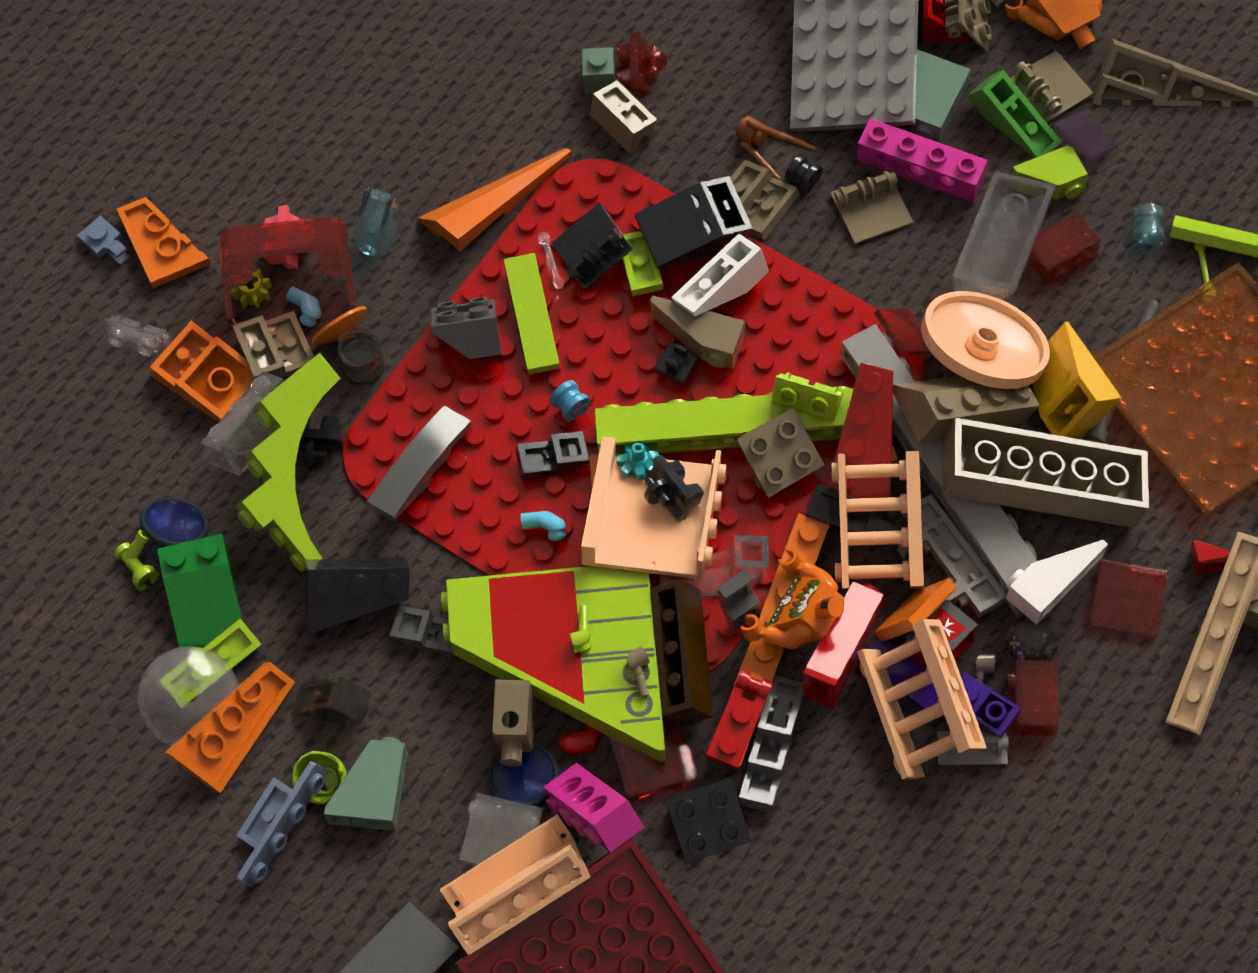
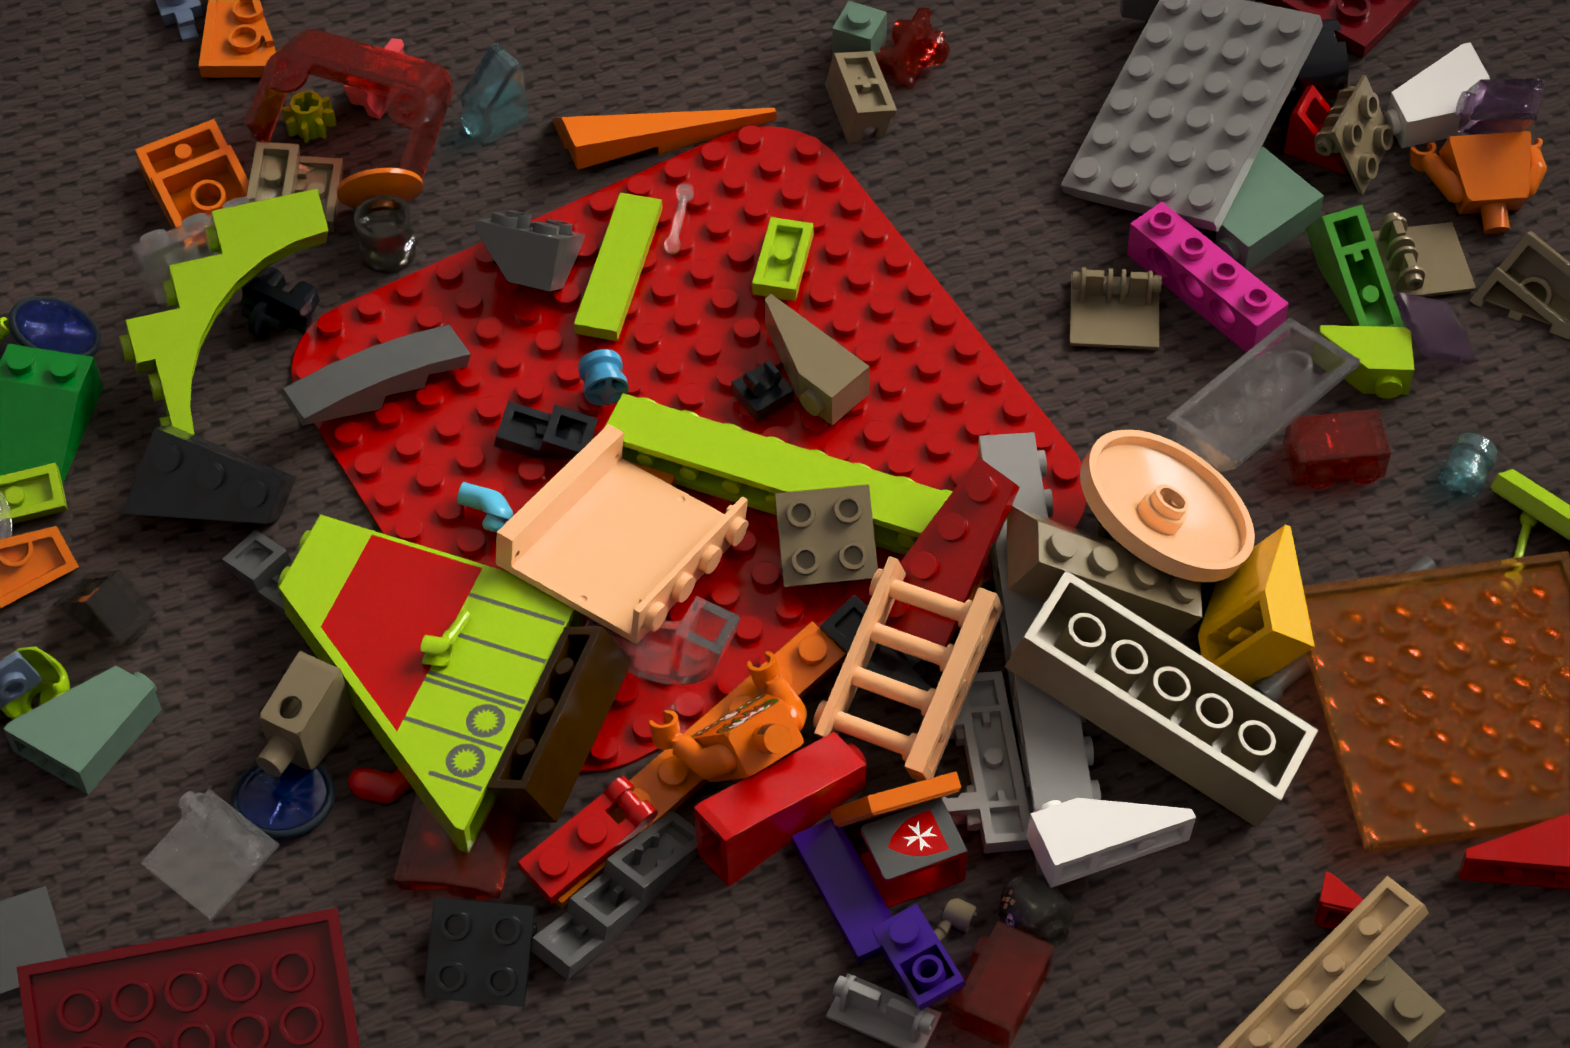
camera: 20 degrees right, 10 degrees down
clear hinge [103,315,172,358] -> none
medium azure arm [286,286,321,327] -> none
light nougat panel [440,814,591,956] -> none
dark pink brick [544,763,645,853] -> none
black hinge [552,202,633,290] -> none
teal plant [616,443,659,480] -> none
dark tan hand [627,646,650,697] -> none
black slope [634,176,753,269] -> none
black hips [644,455,704,521] -> none
white slope [671,234,769,316] -> none
dark grey slope [717,569,761,632] -> none
dark tan slope [730,160,800,241] -> none
dark orange plant [736,115,816,180] -> none
lime hinge [771,372,843,421] -> none
black wheel [784,155,823,194] -> none
light nougat fence [857,619,987,779] -> none
clear red piece [874,309,932,356] -> none
clear red slope [1090,559,1168,637] -> none

